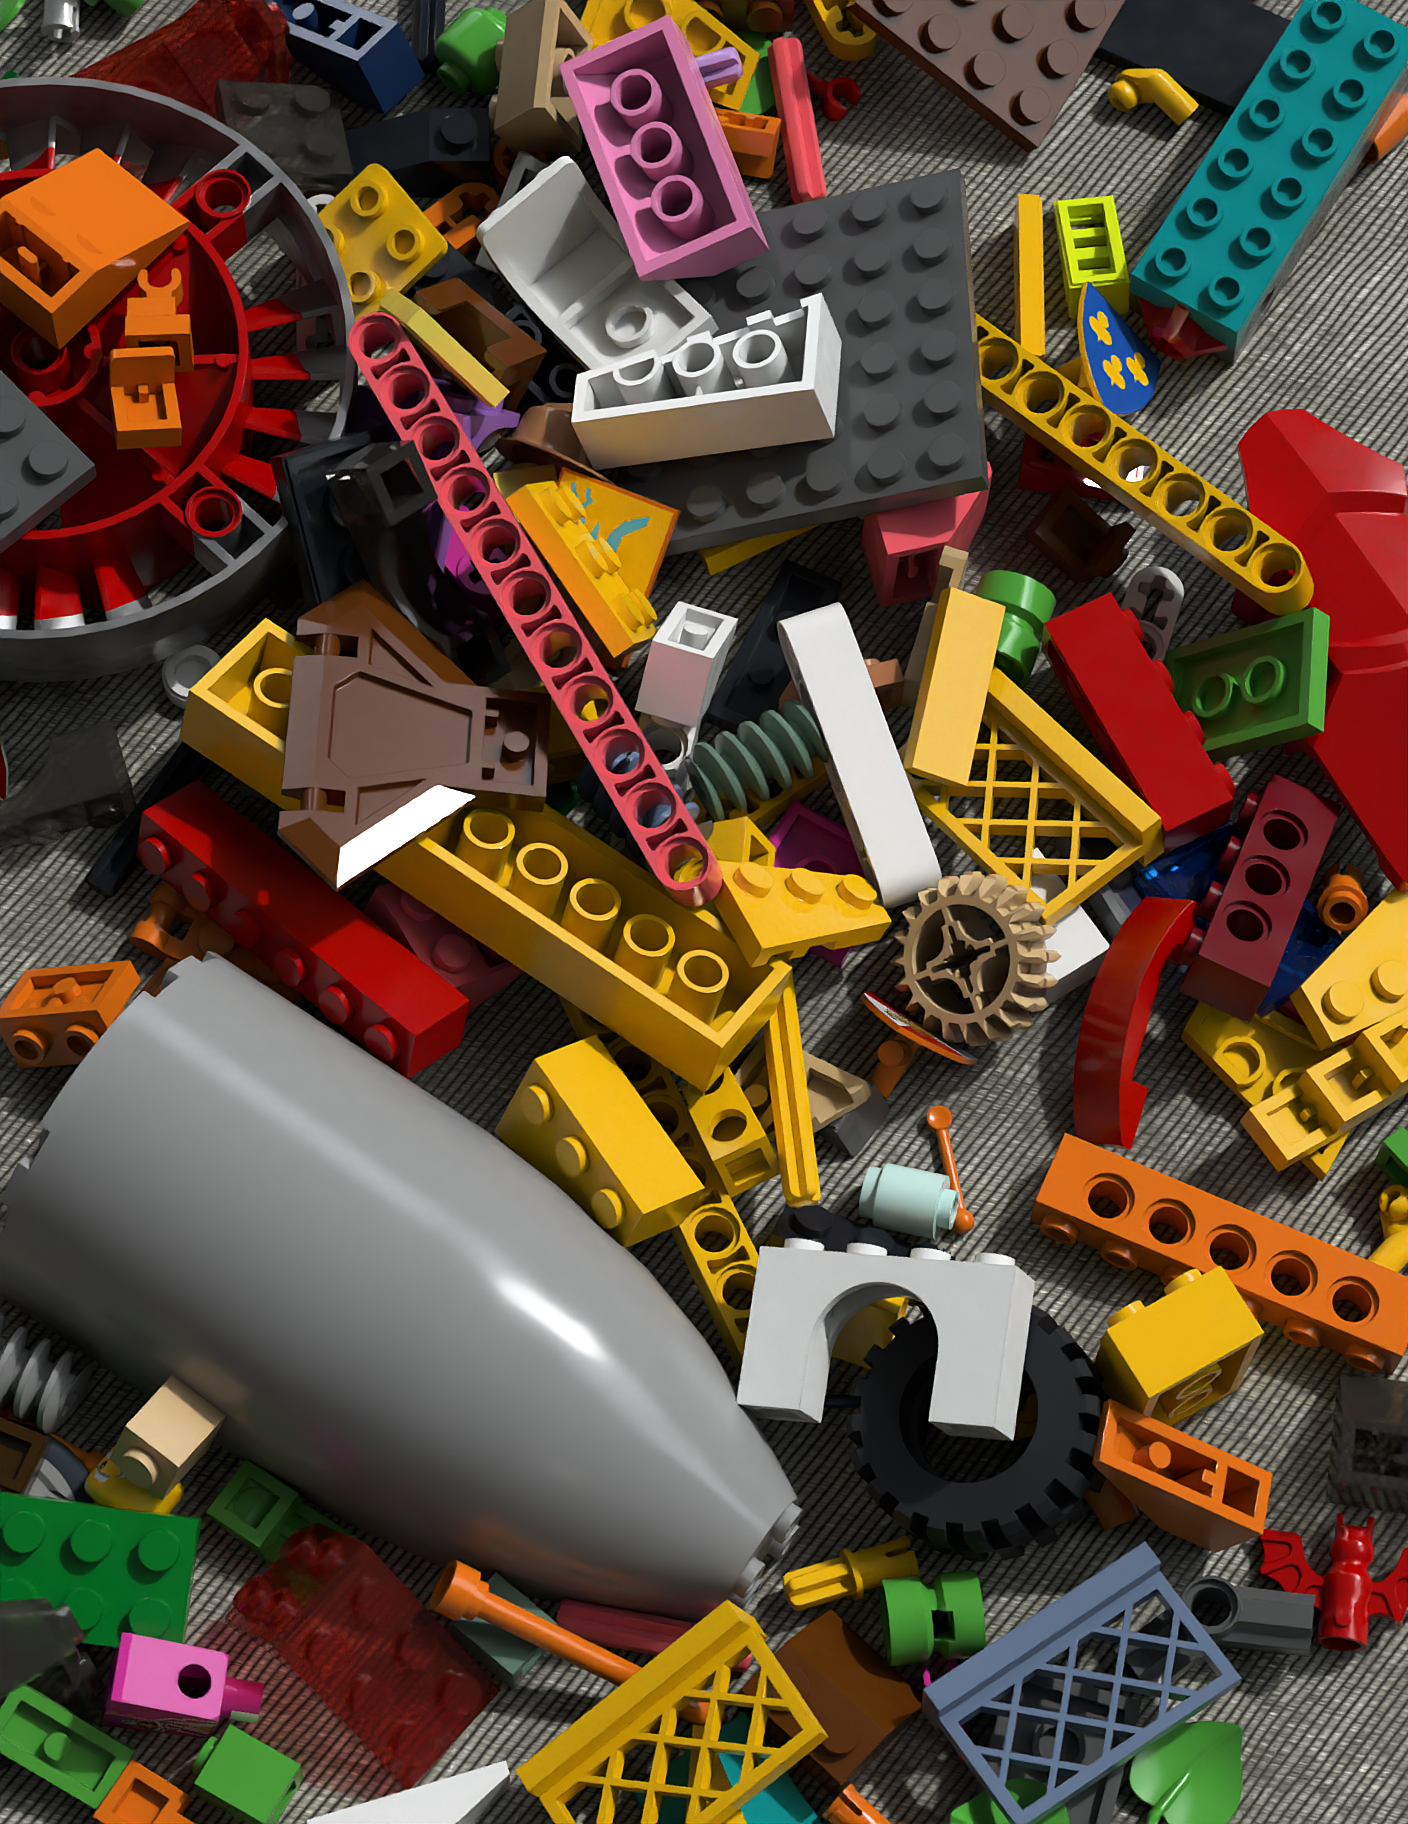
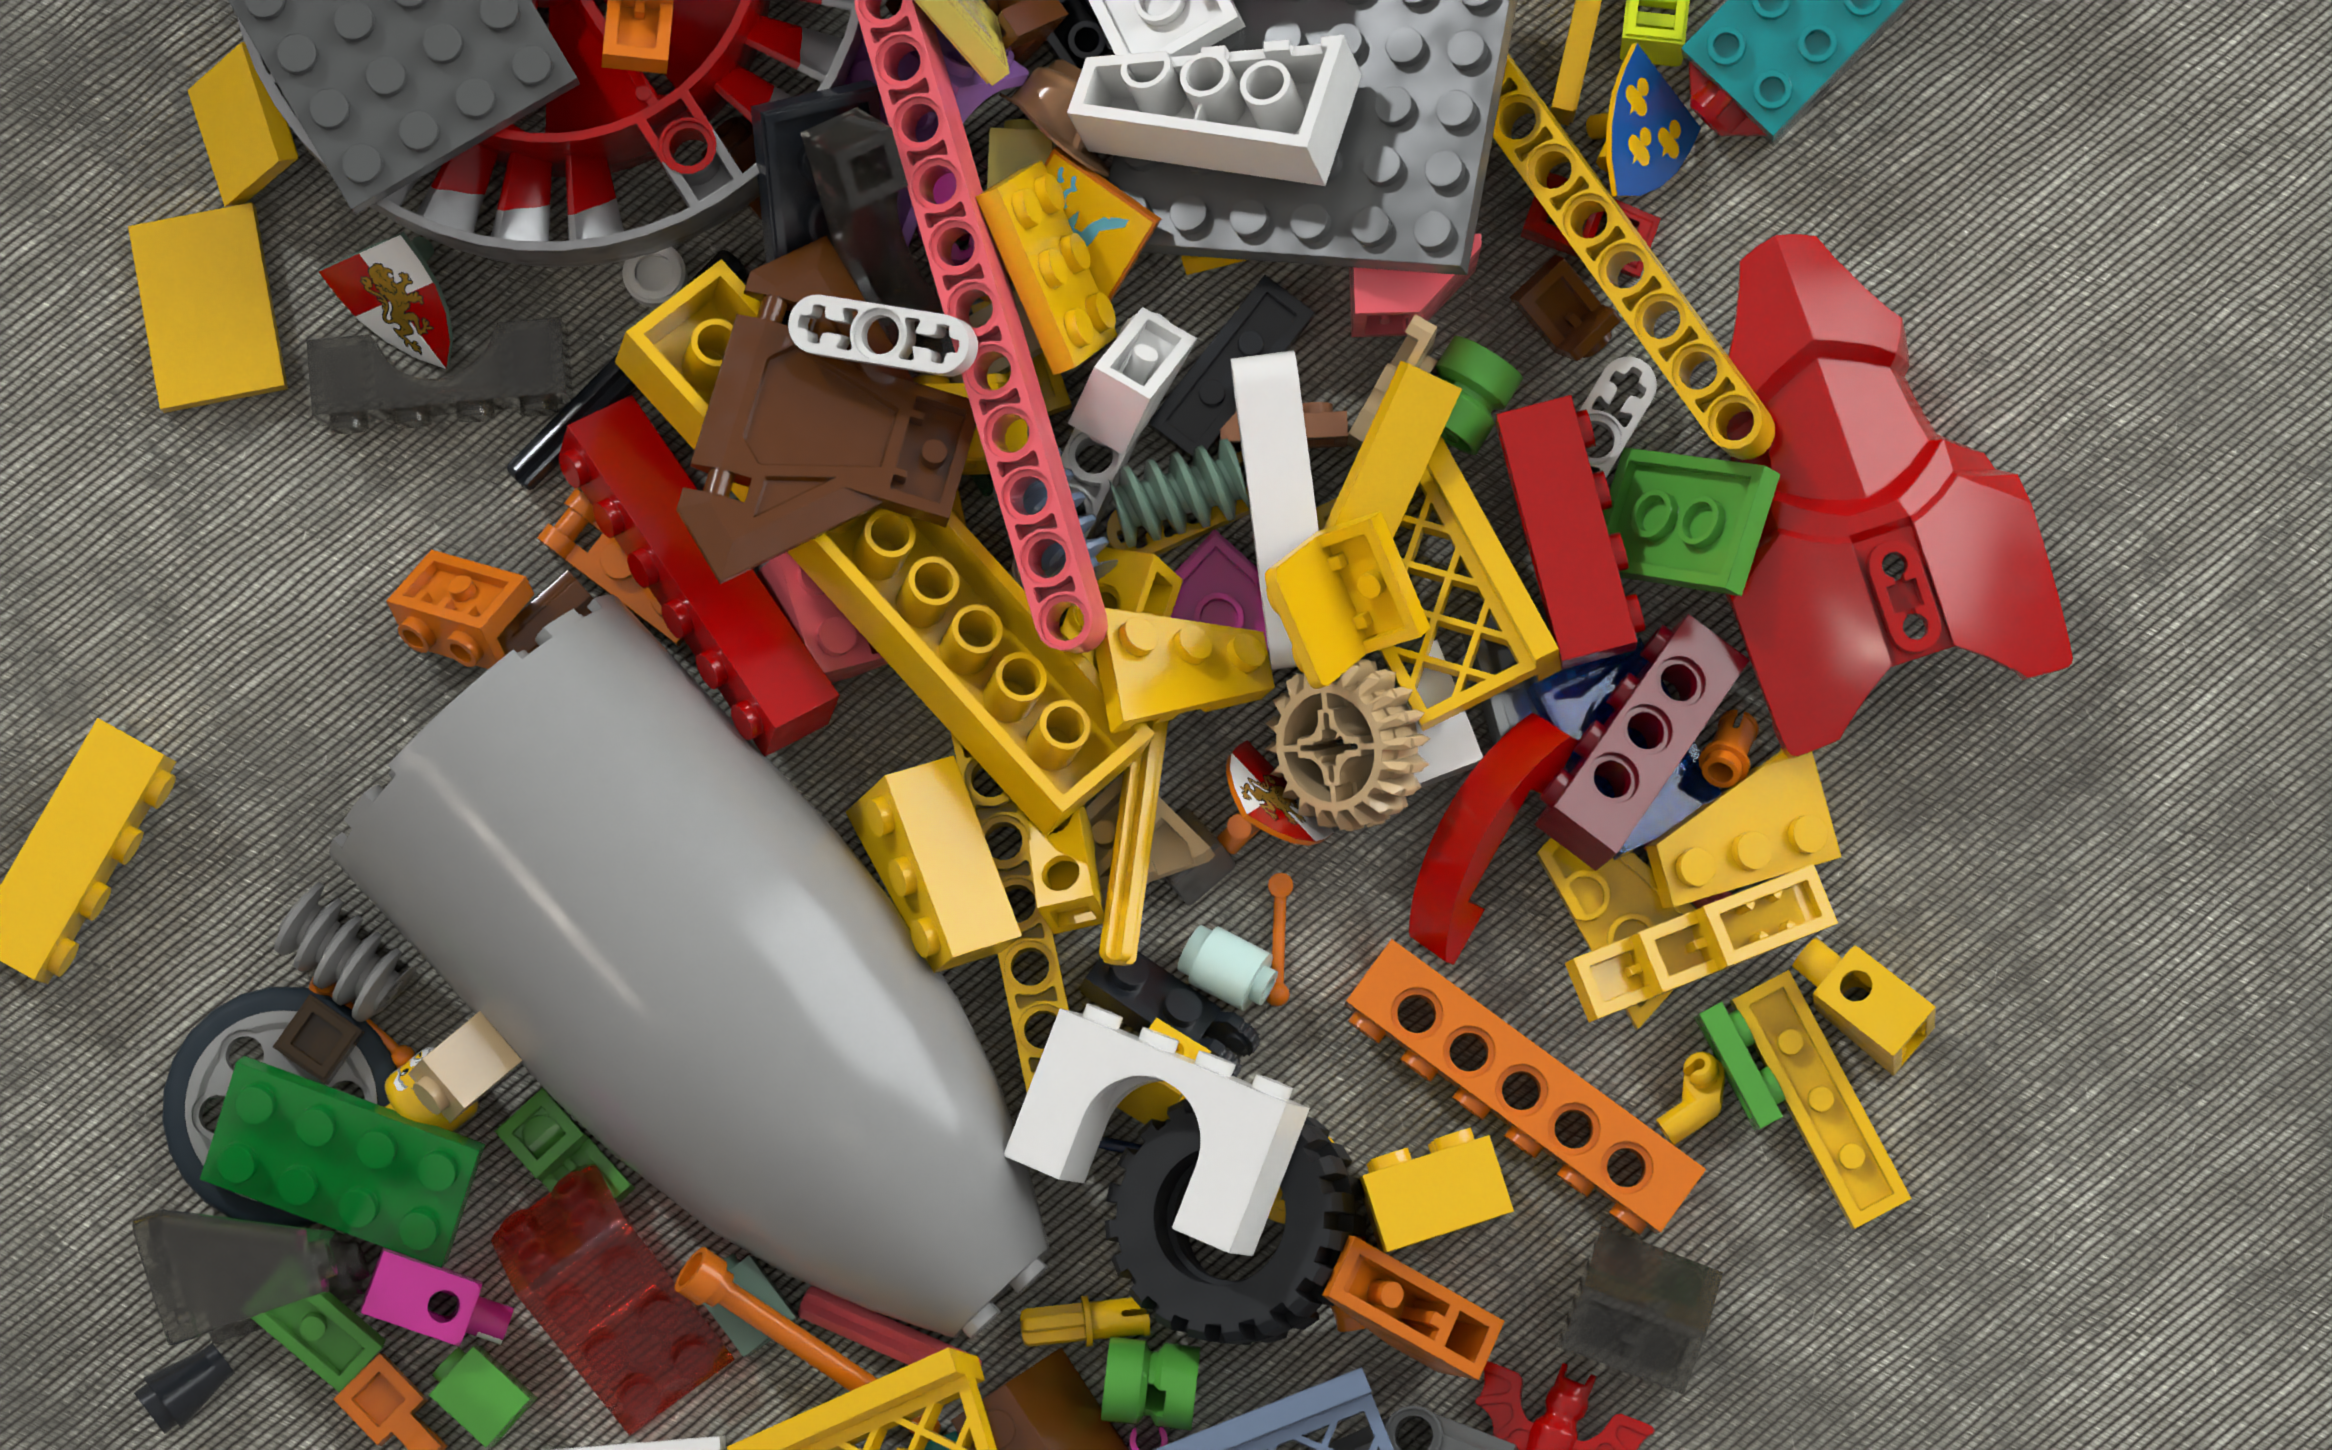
camera: 20 degrees right, 15 degrees up
none -> white beam [788,295,978,377]
none -> yellow bracket [1265,511,1431,689]

